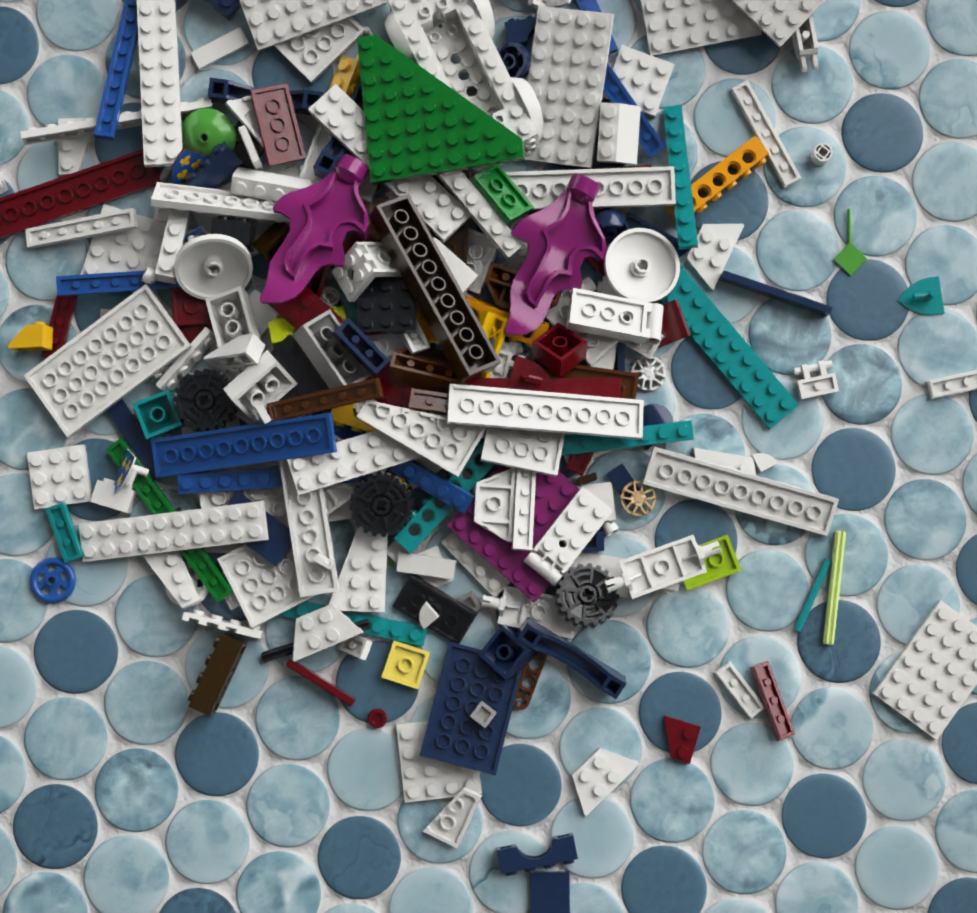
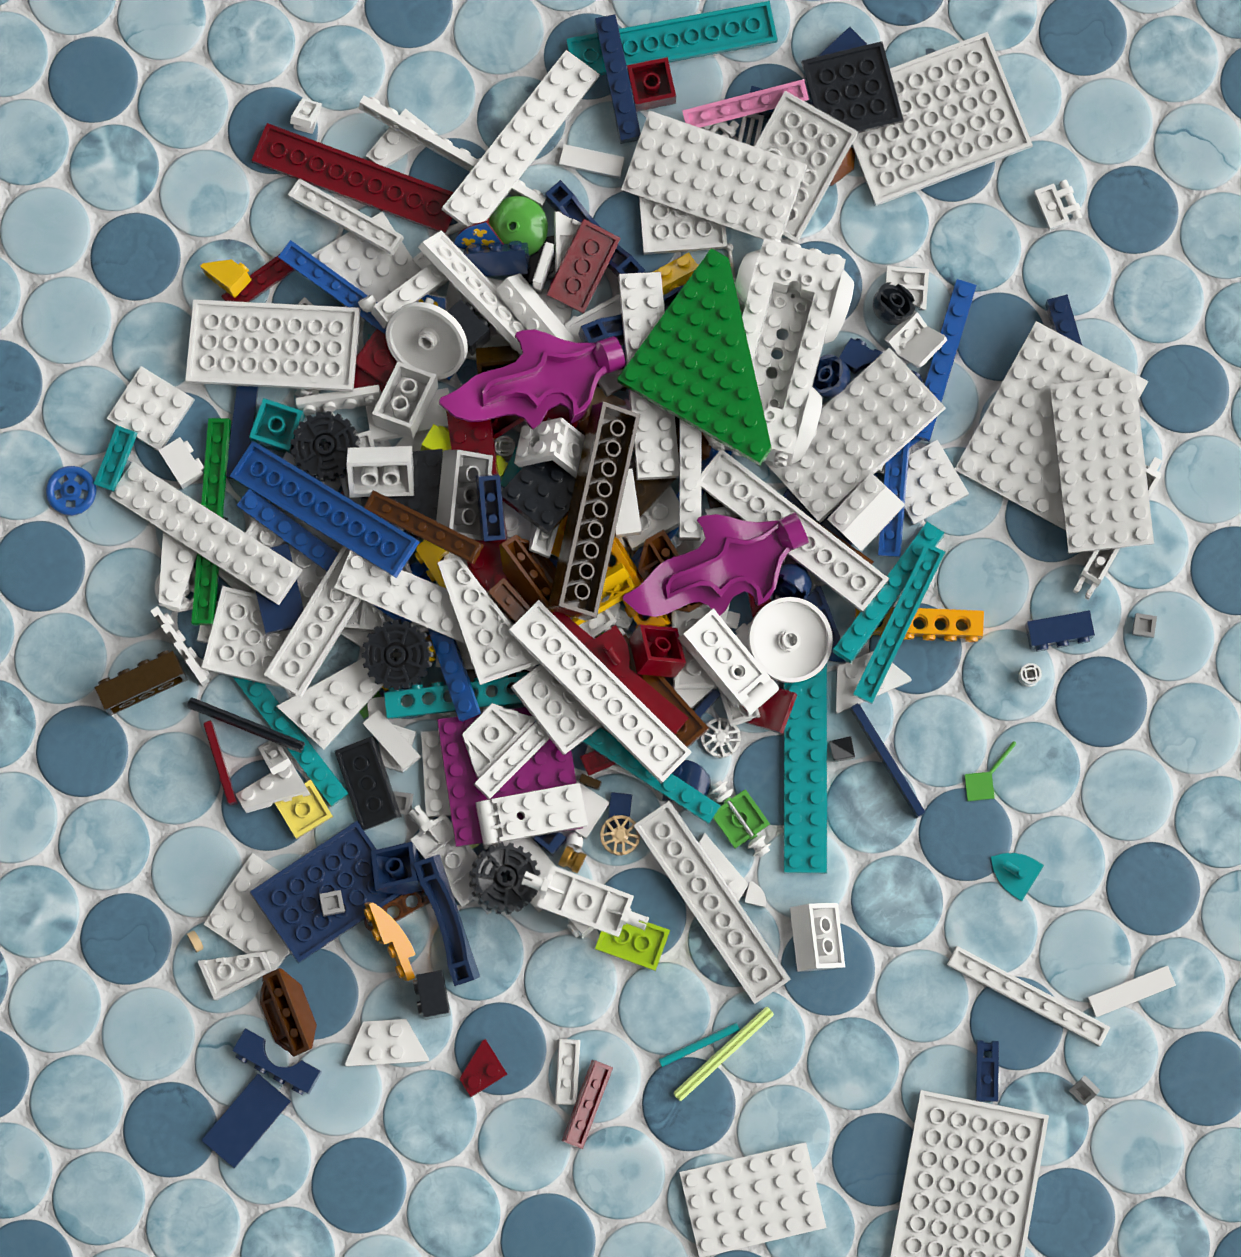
camera: 40 degrees right, 5 degrees down
blue plate [94,0,138,141] -> none
shield [114,449,149,495] -> none
white slope [203,333,265,371] -> none
white plate [251,399,271,424] -> none
white wing [293,604,364,662] -> none
white tile [313,553,336,570] -> none
dark red tile [368,708,387,728] -> none
white tile [419,601,439,629] -> none
green plate [470,164,534,225] -> none
white tile [730,80,802,188] -> none
white plate [793,360,839,400] -> none
none -> tan tile [186,931,204,953]
none -> white wing [236,761,311,813]
none -> reddish brown wedge [260,968,317,1057]
none -> light orange slope [364,902,416,981]
none -> black brick [413,970,451,1020]
none -> pearl gold wheel [558,845,587,874]
none -> bright green plate [709,780,771,857]
none -> white slope [790,903,845,972]
none -> black slope [829,736,855,762]
none -> teal plate [853,542,945,704]
none -> dark blue brick [1025,610,1095,652]
none -> light grey plate [1132,613,1157,638]

